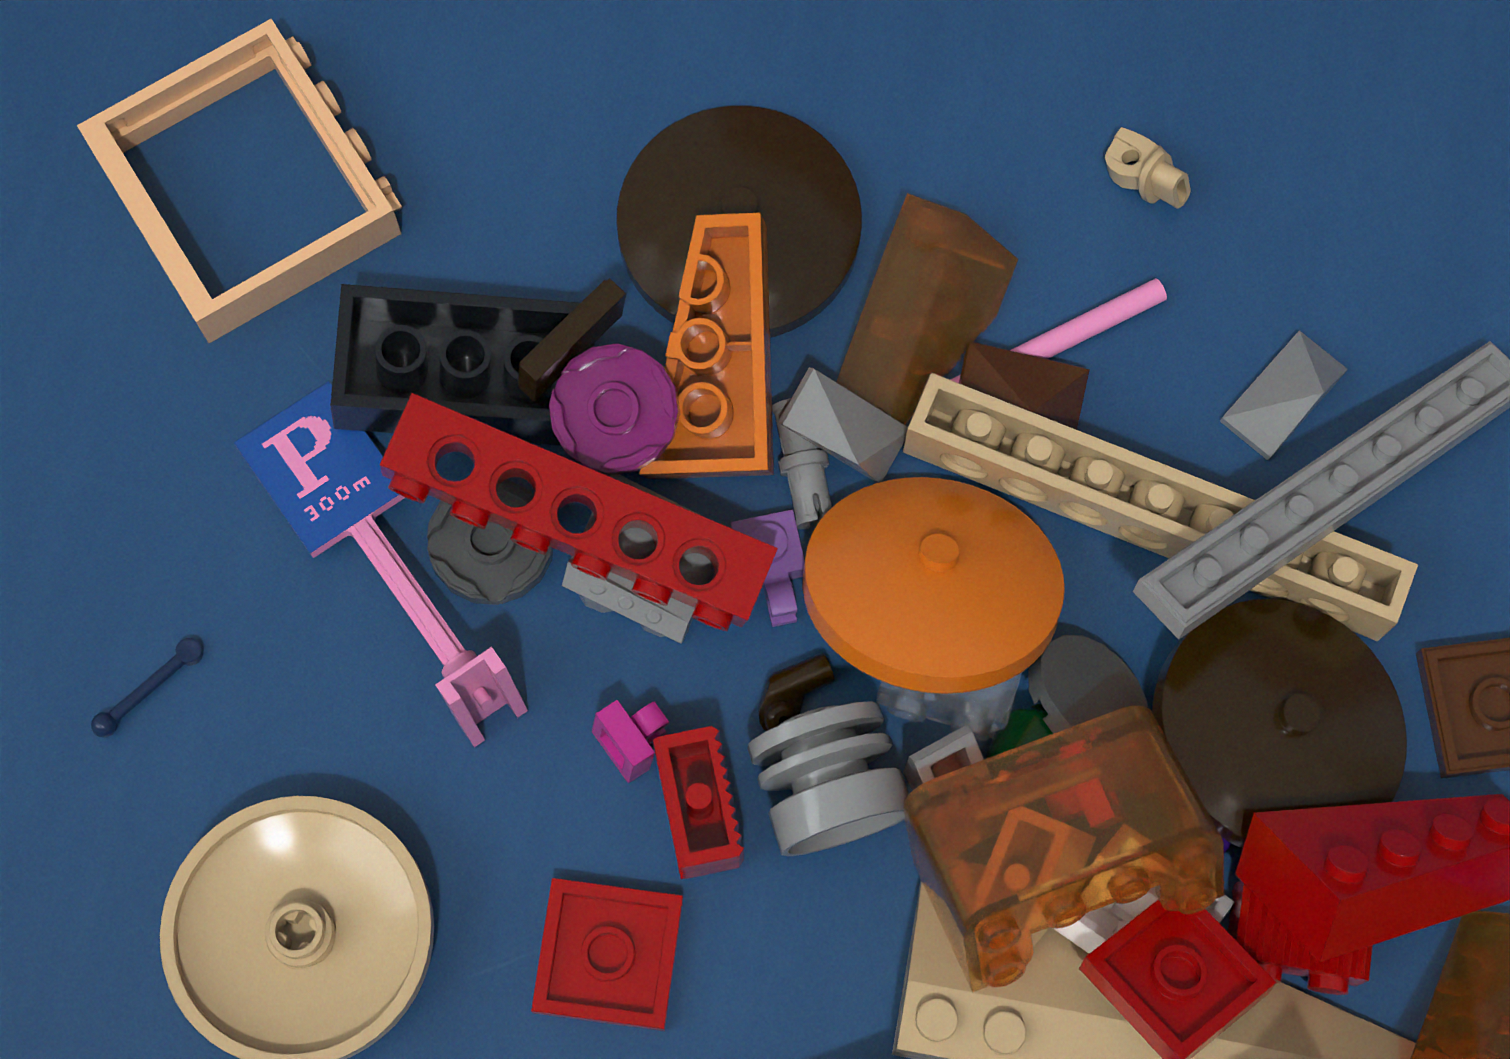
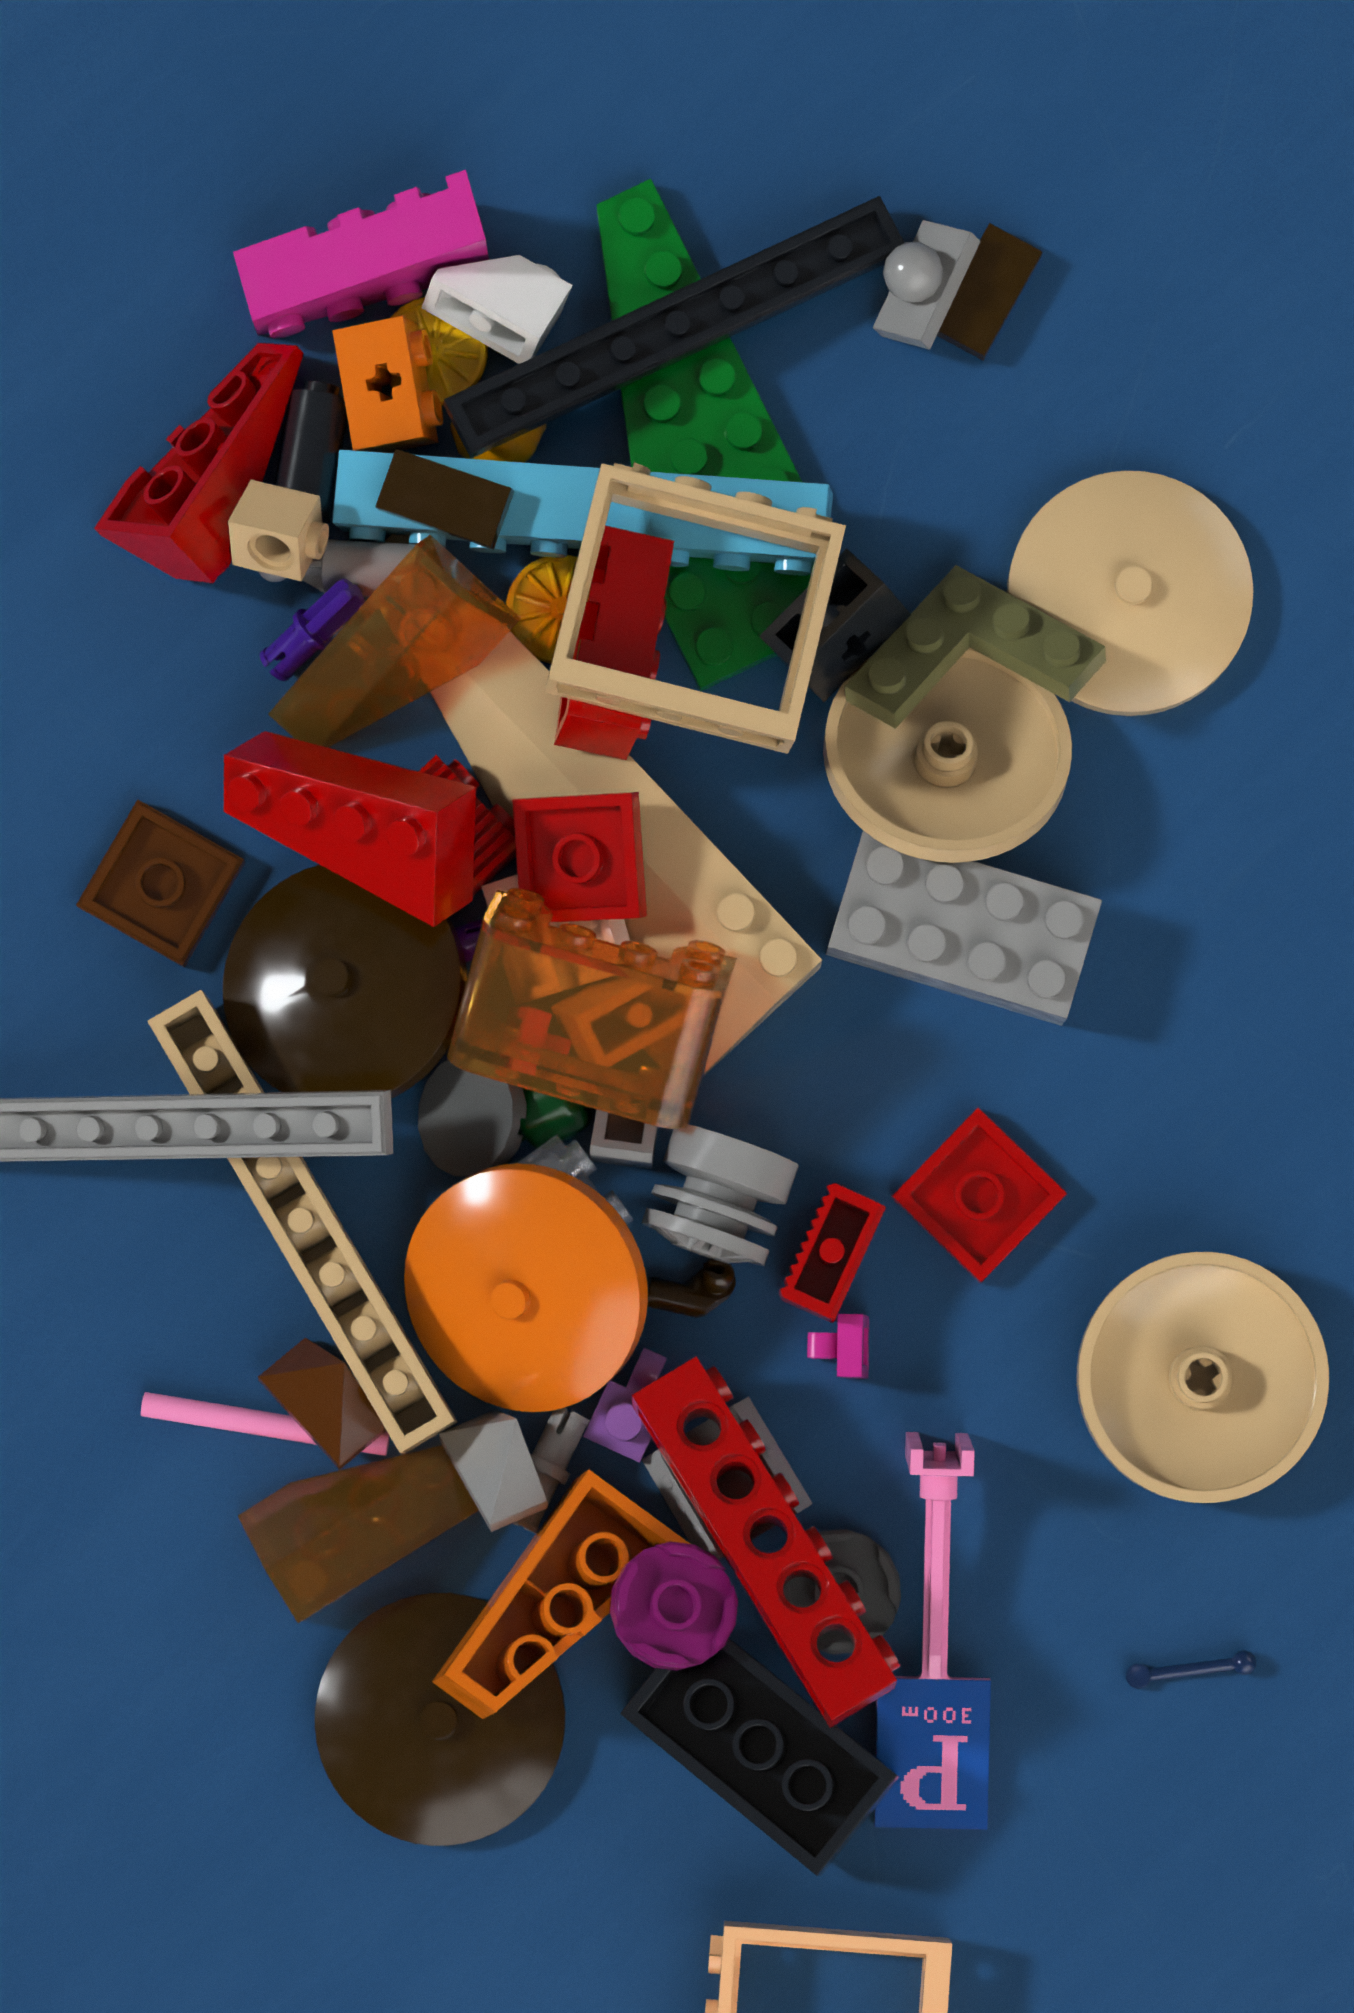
camera: 140 degrees left, 10 degrees up
dark brown tile [518,278,626,402] -> none
tan piece [1105,127,1191,208] -> none
light grey slope [1220,330,1348,461] -> none

